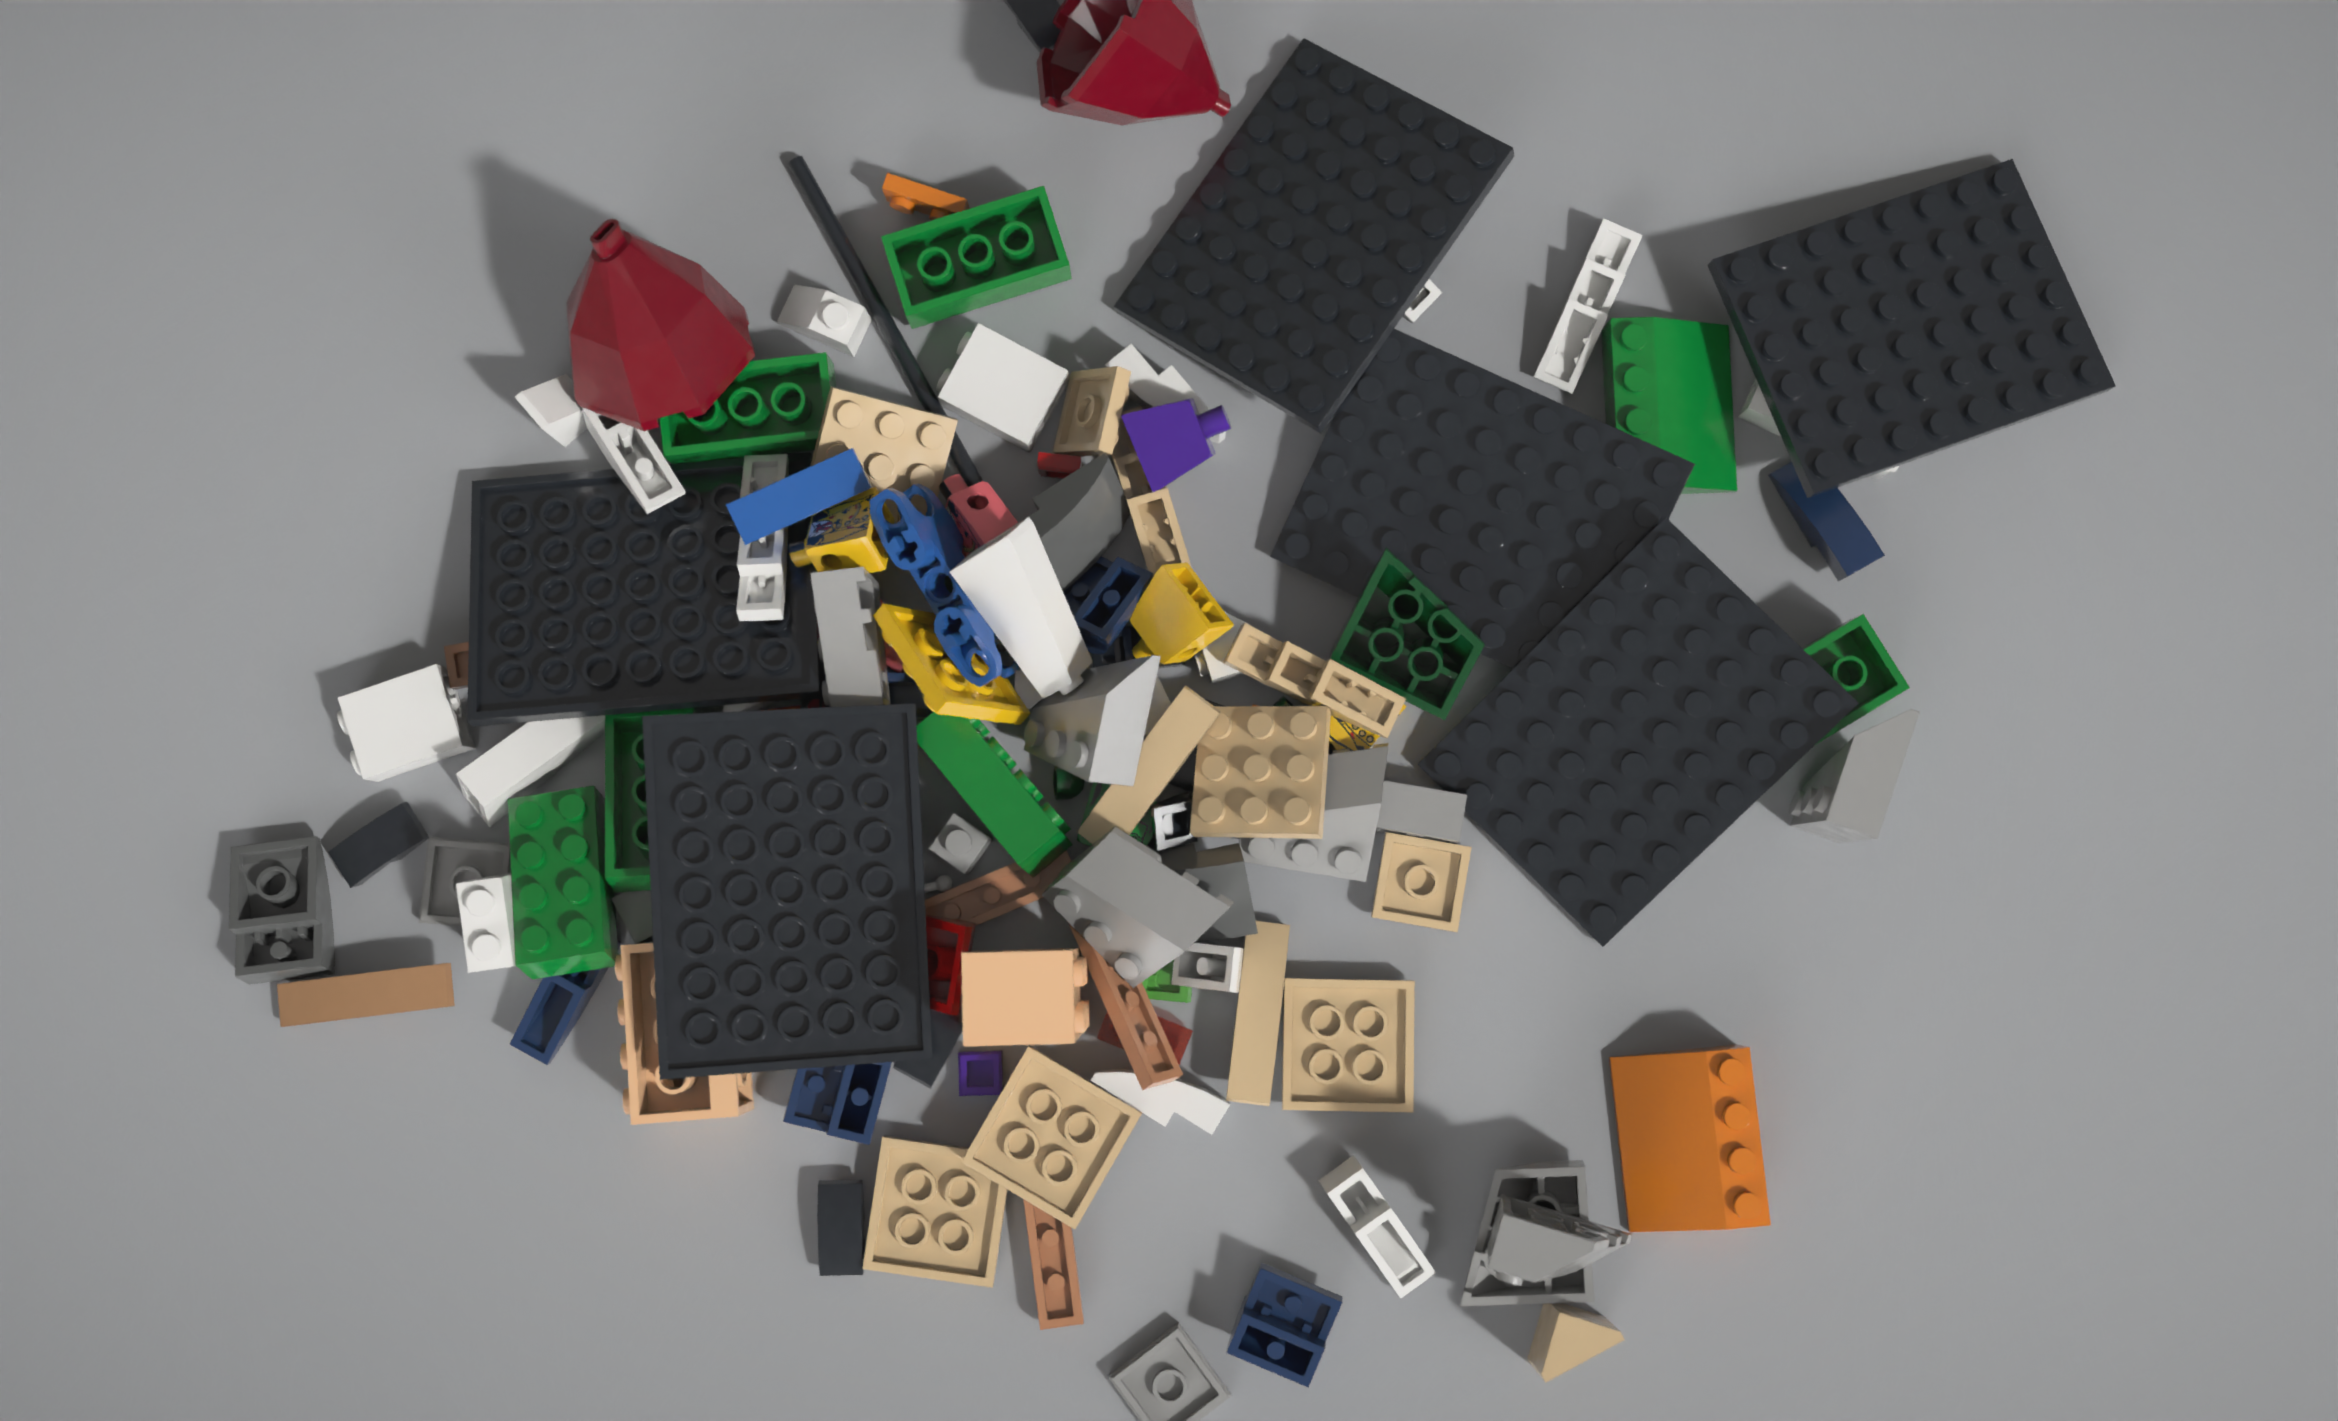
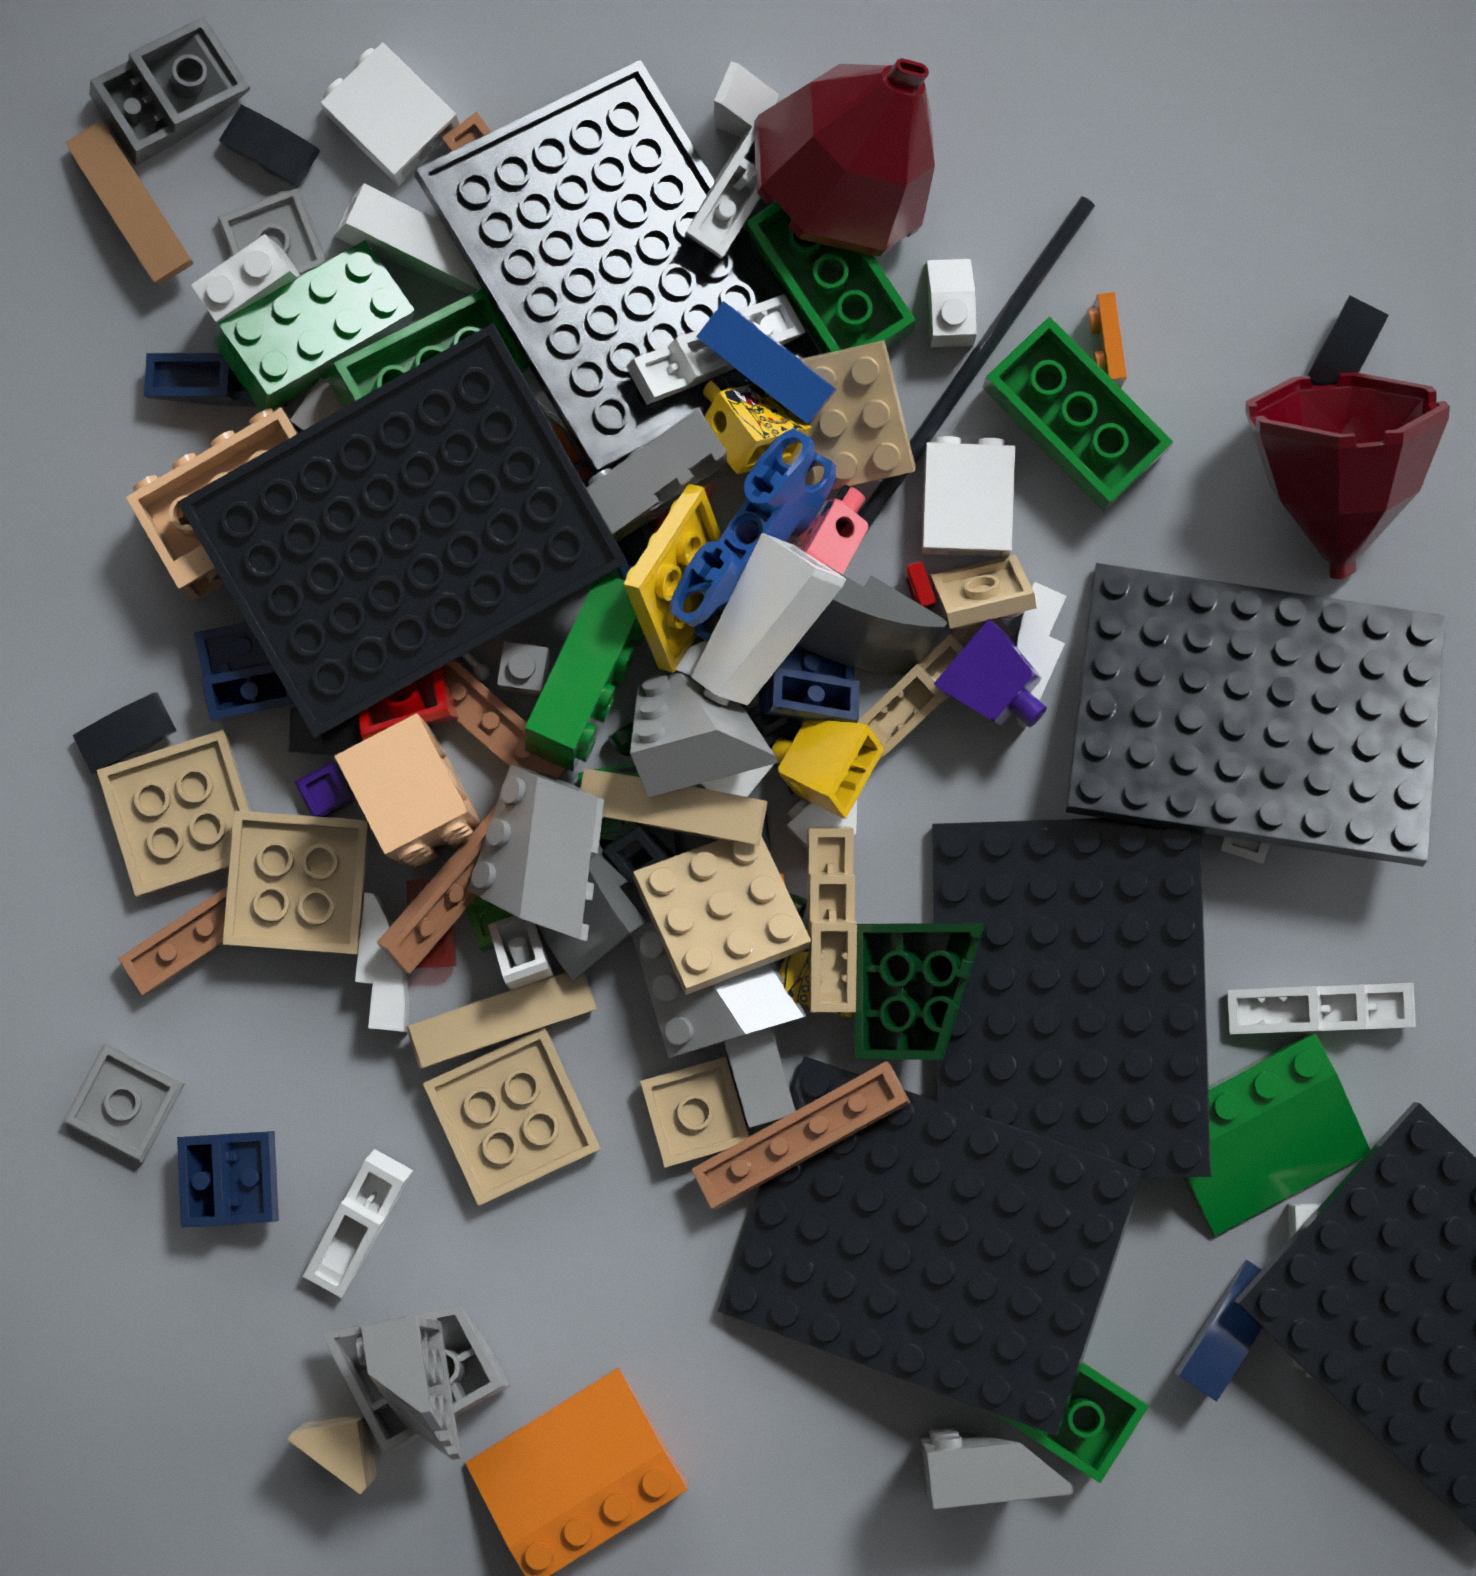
camera: 65 degrees right, 0 degrees up
none -> nougat plate [692,1061,910,1210]

